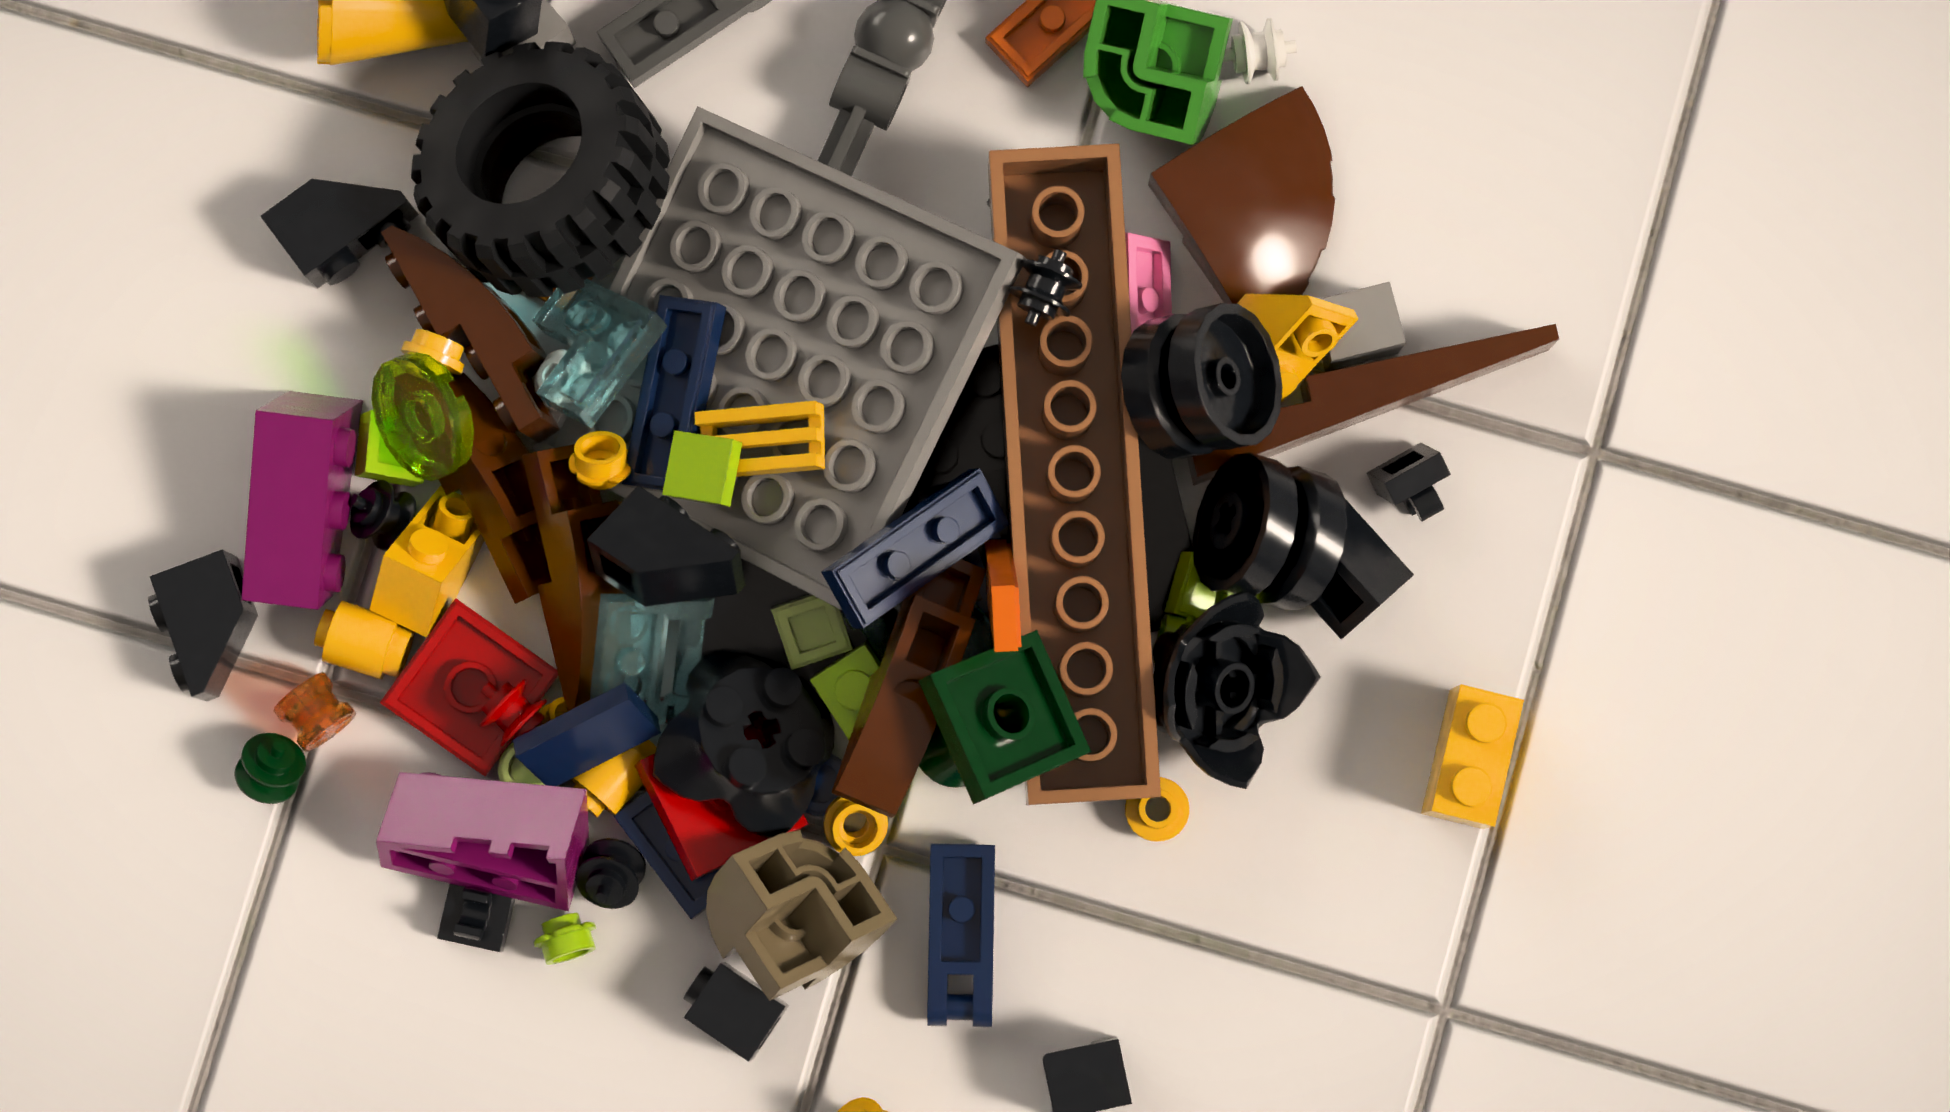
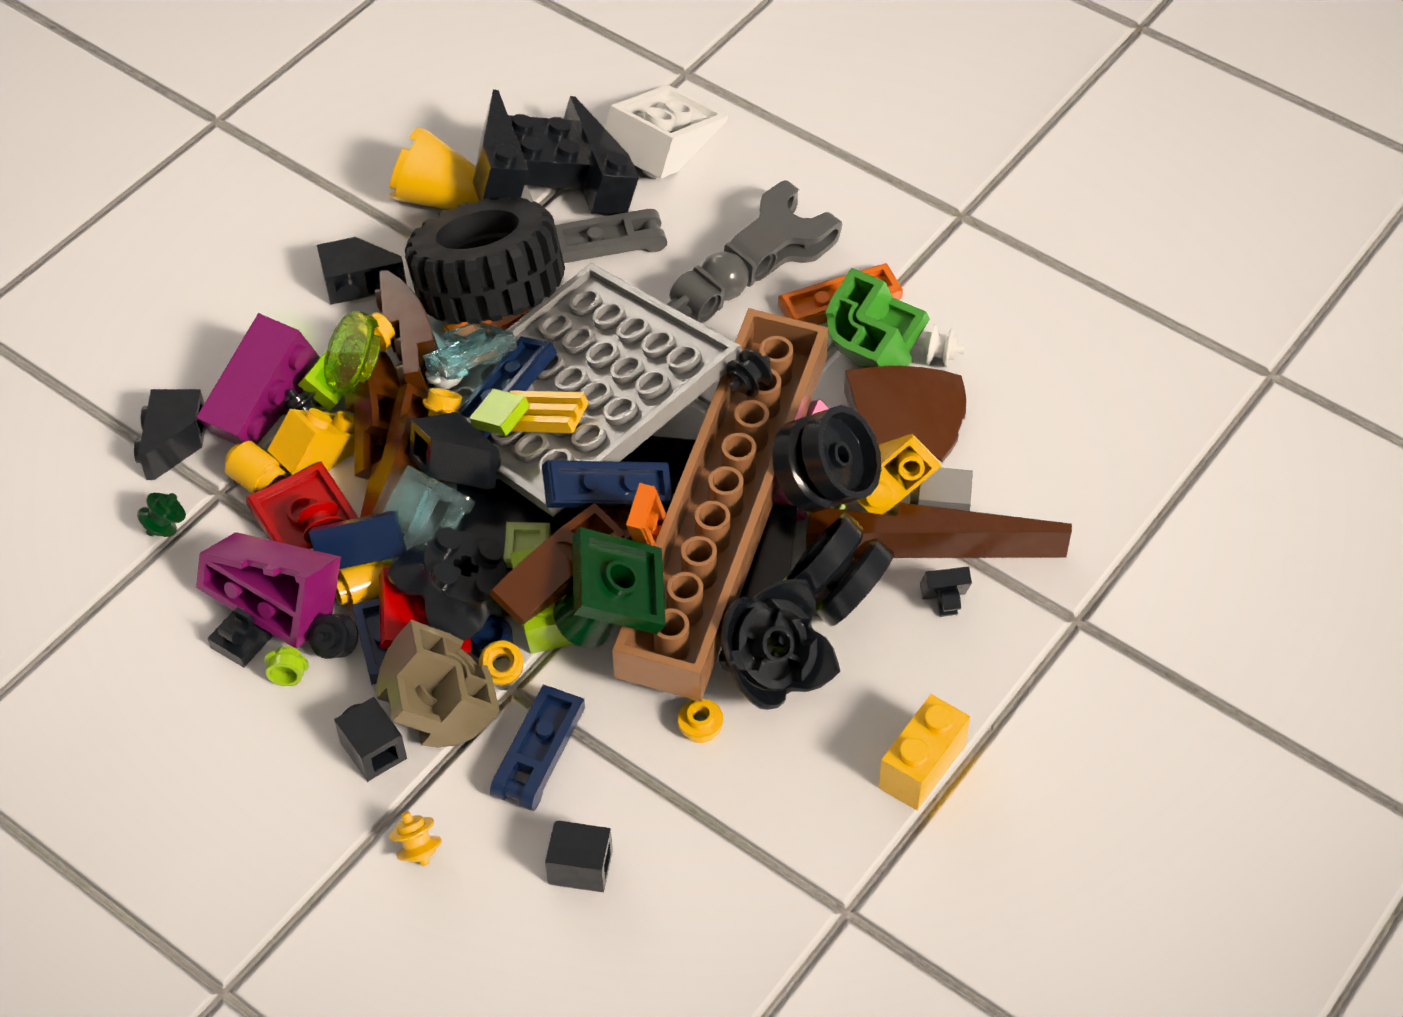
camera: 20 degrees right, 30 degrees down
clear orange wheel [273,672,357,752] -> none
black slope [1310,499,1414,640] -> none

